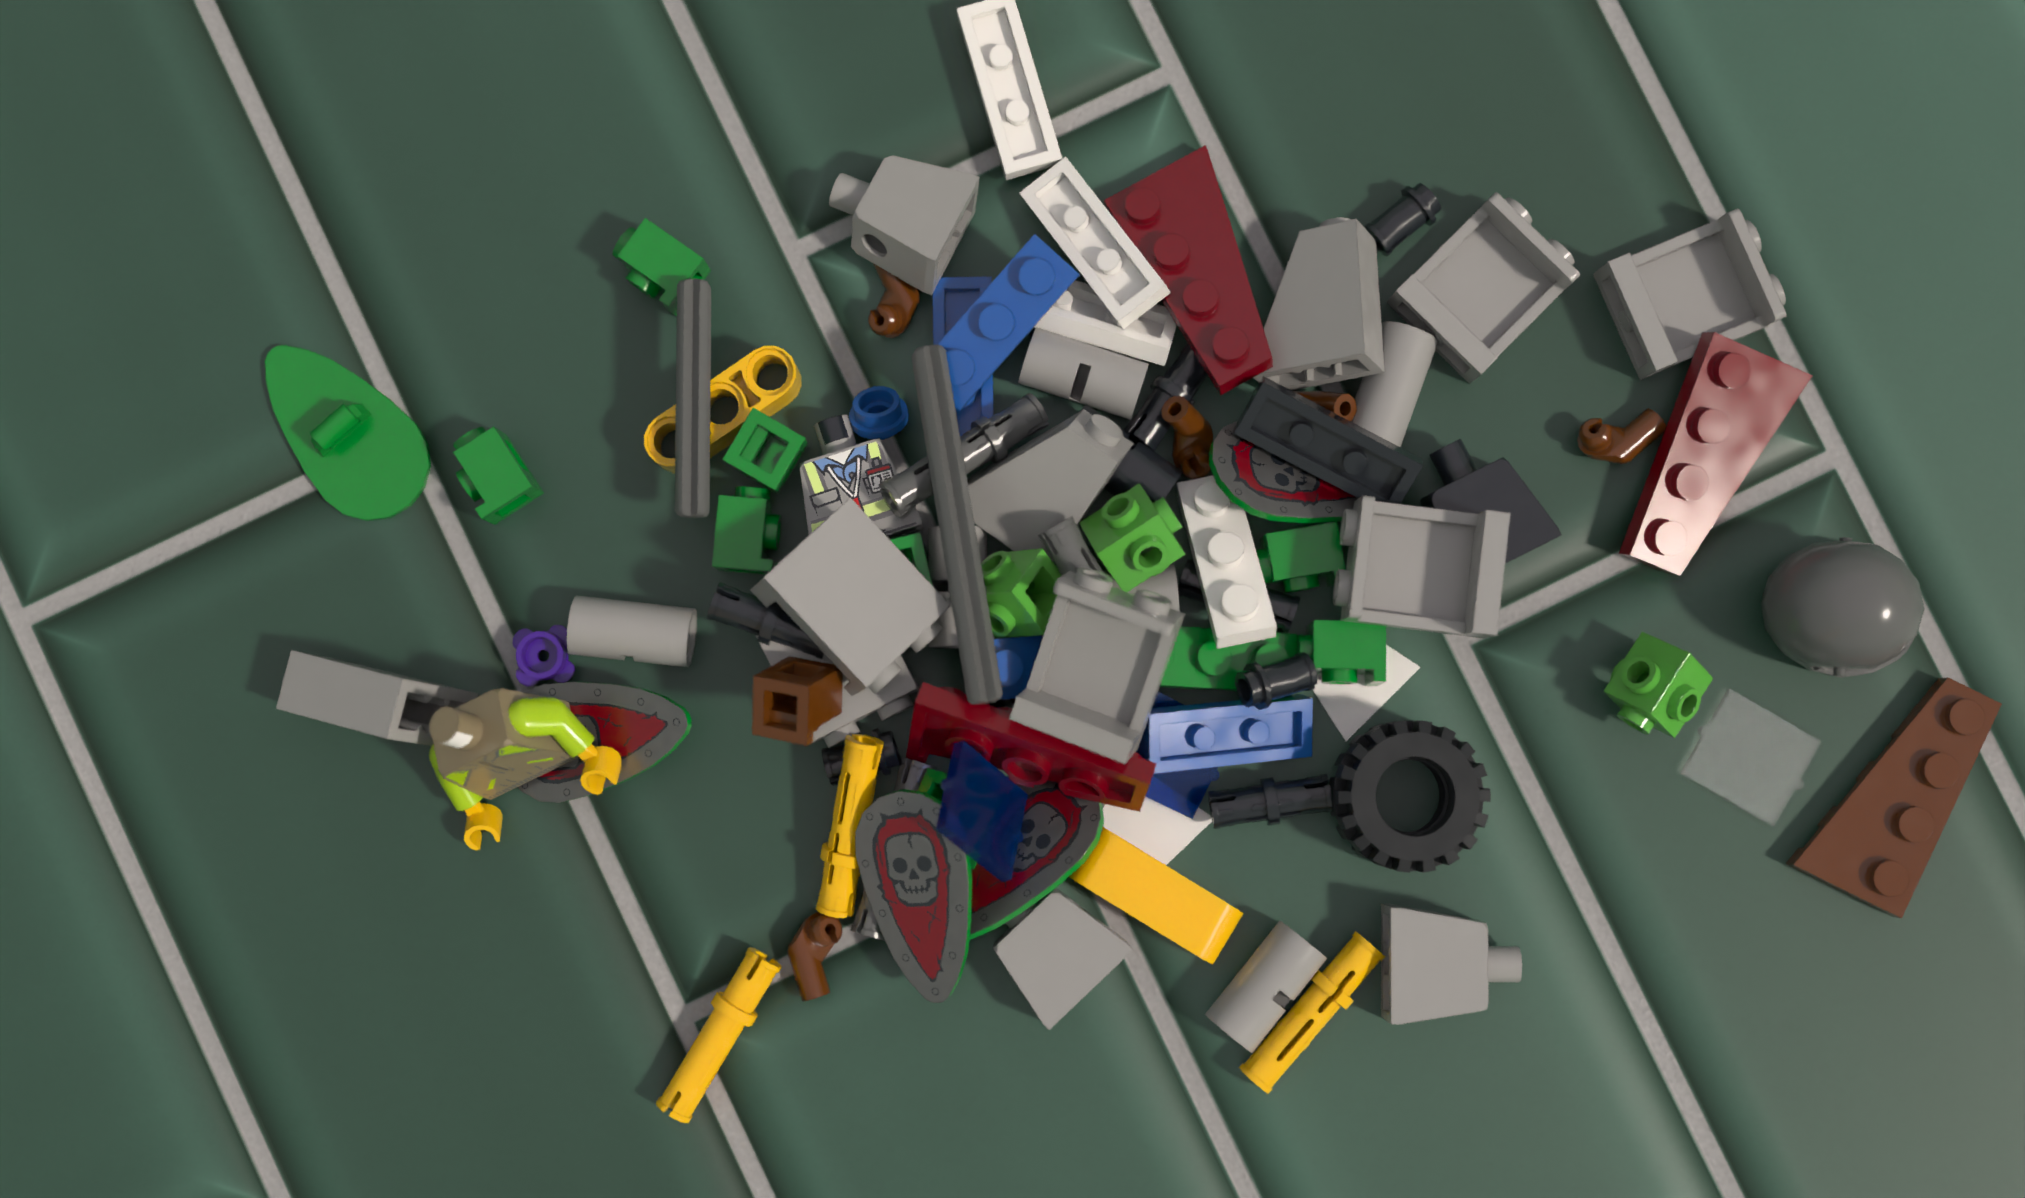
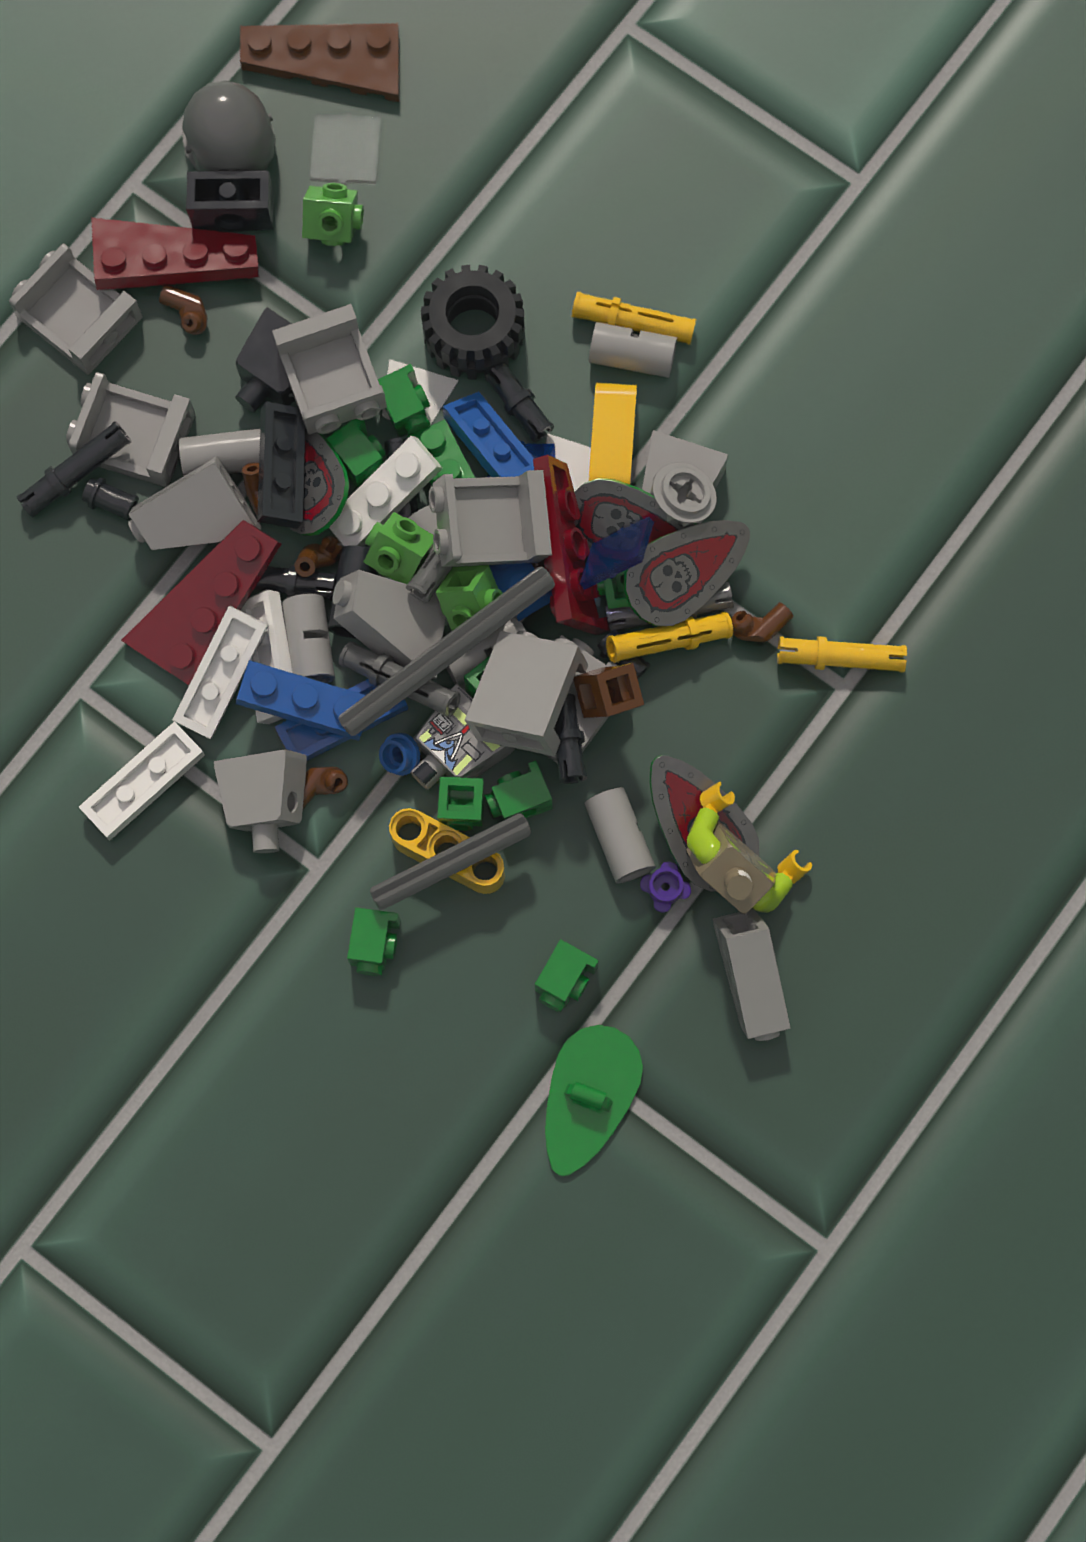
camera: 115 degrees left, 10 degrees down
black pin [1235,652,1317,710] -> none
light grey torso [1381,904,1522,1025] -> none
none -> black pin [17,421,132,517]
none -> black brick [186,171,274,231]
none -> light grey gear [649,462,716,527]

